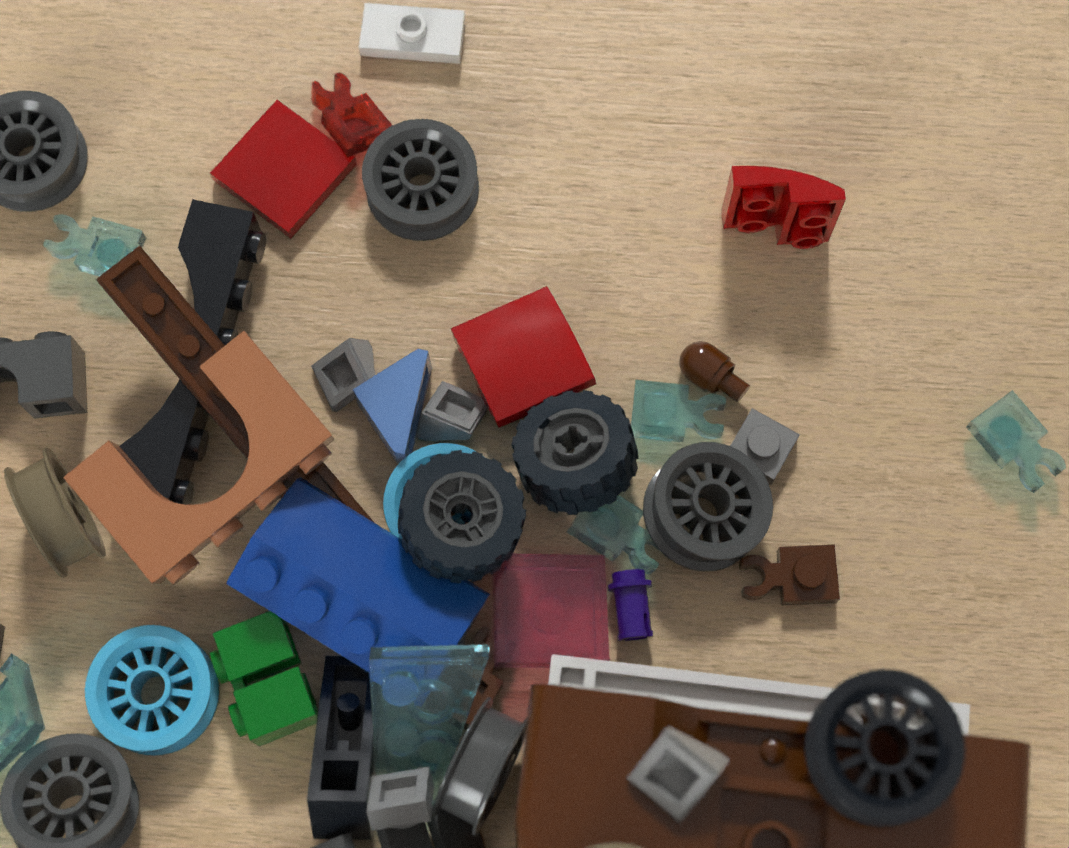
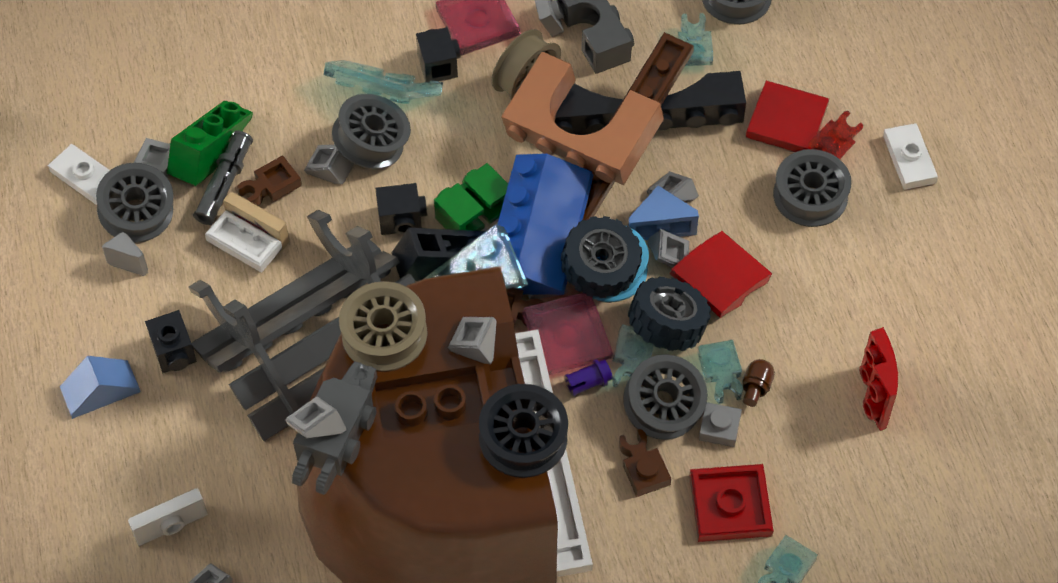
camera: 70 degrees right, 15 degrees down
medium azure wheel [85,625,219,756] -> none
light grey plate [366,767,434,831] -> none
none -> black brick [375,183,427,235]
none -> red tile [689,464,774,542]

